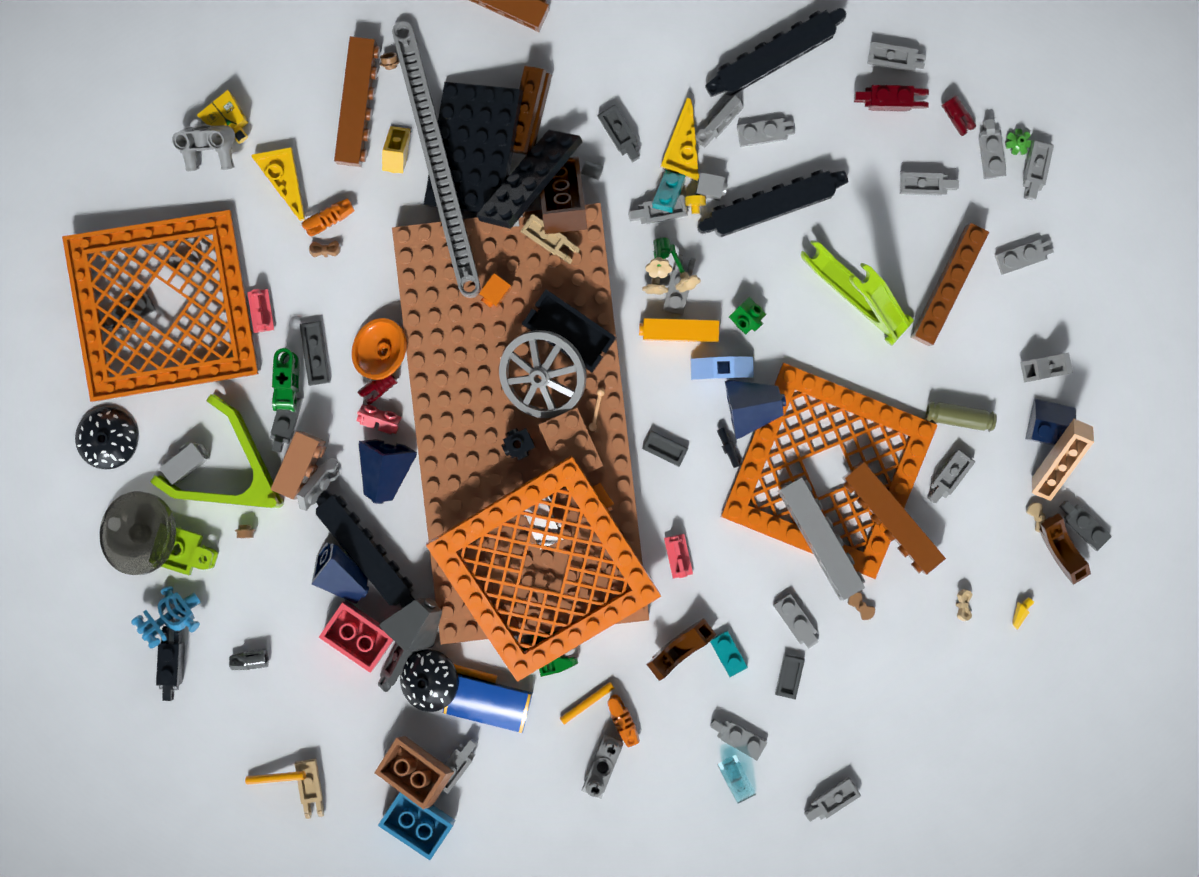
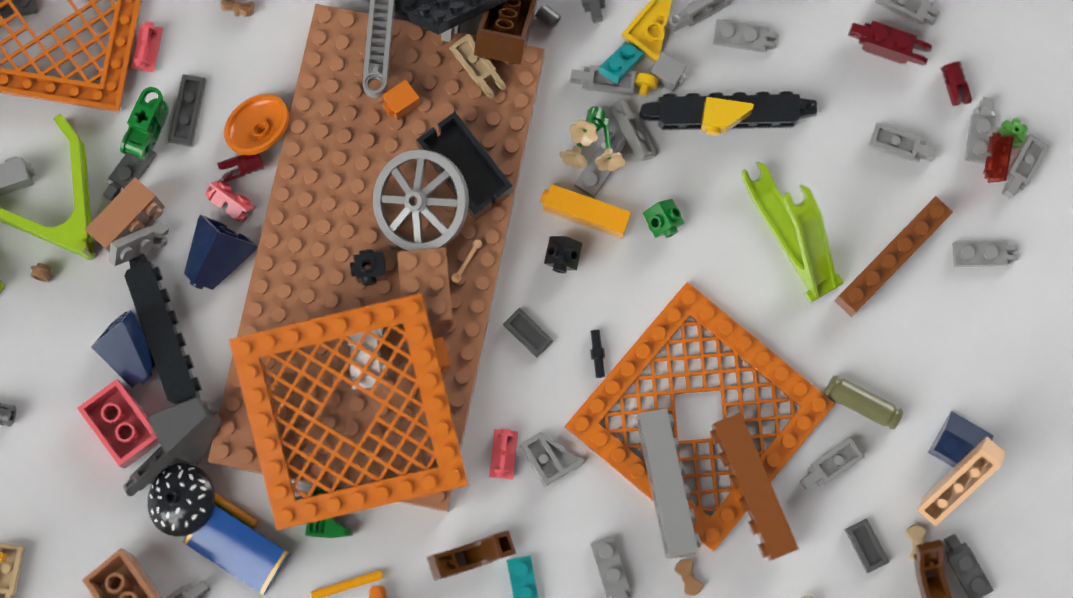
camera: 20 degrees right, 10 degrees down
light blue slope [691,356,754,380] -> none
dark blue slope [725,380,786,439] -> none
light grey brick [1020,352,1073,383] -> none
none -> light grey wing [520,432,585,487]
none -> black brick [544,236,583,274]
none -> light grey hinge [610,99,657,161]
none -> yellow slope [701,97,754,136]
none -> dark grey tile [844,519,889,573]
none -> clear red hinge [983,132,1014,183]

